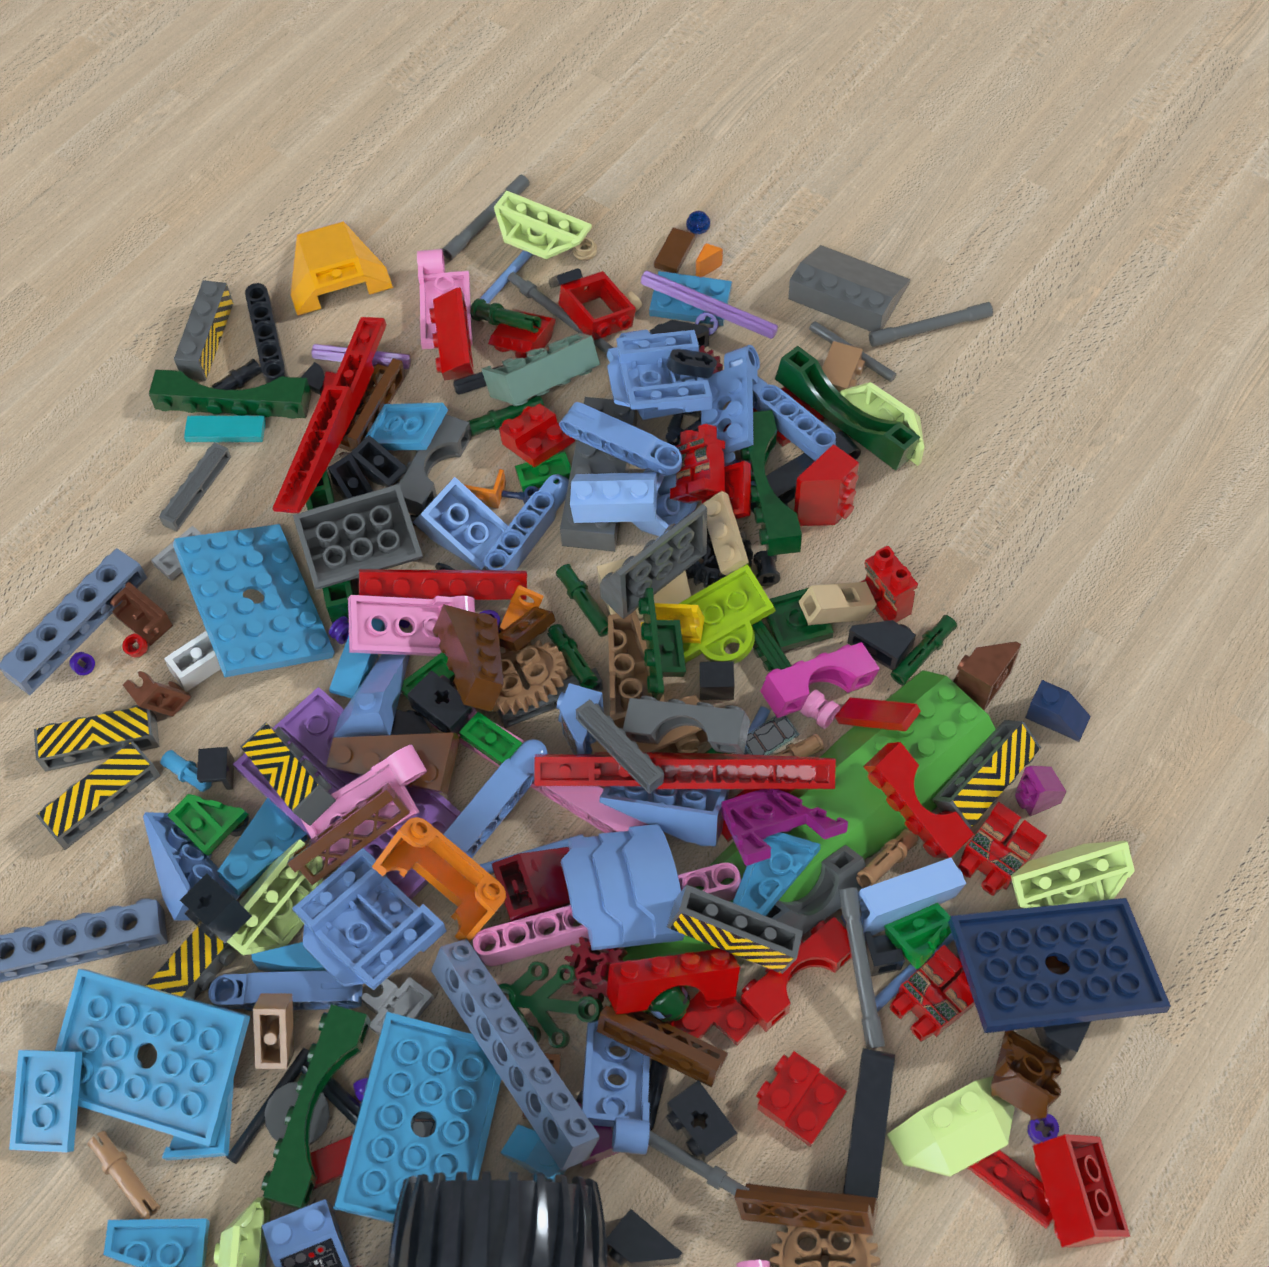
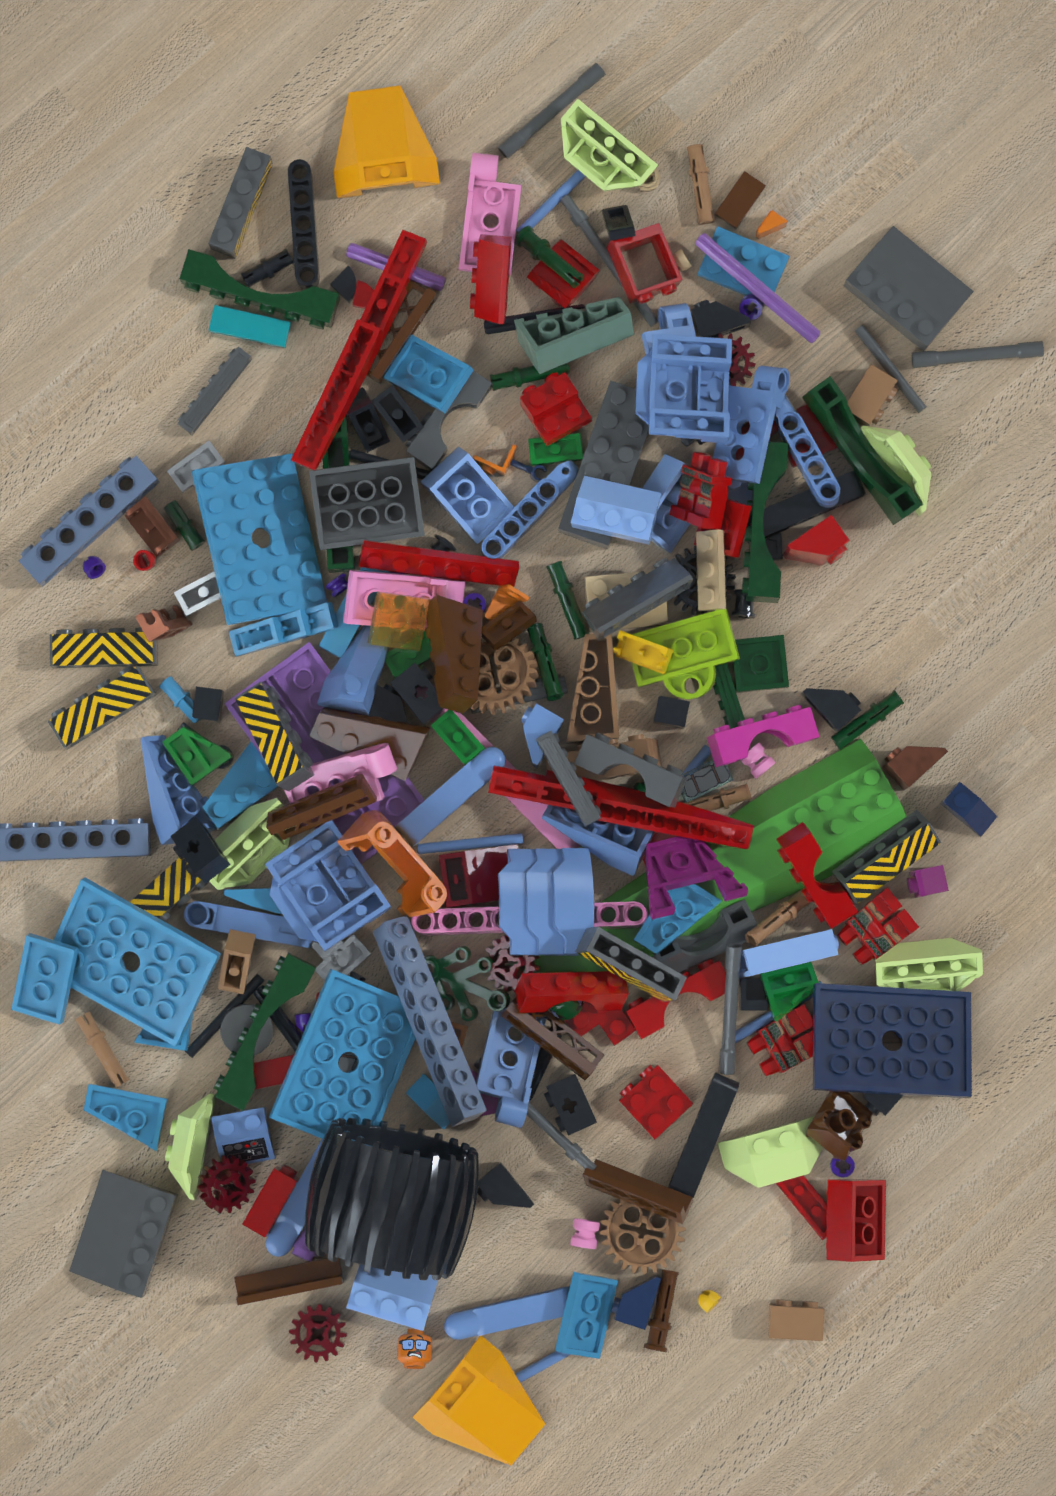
camera: 10 degrees right, 25 degrees up
medium blue piece [559,402,682,476] -> none
dark green bracket [638,588,686,701] -> none
black beam [666,349,717,378] -> none
clear blue plate [686,211,710,234] -> none
tan brick [798,582,877,625] -> none
red tile [835,697,921,732] -> none
red hips [861,546,918,623] -> none
none -> dark green axle [164,500,205,551]
none -> dark azure slope [229,602,339,657]
none -> clear yellow plate [367,591,430,651]
none -> medium nougat pin [687,144,715,225]

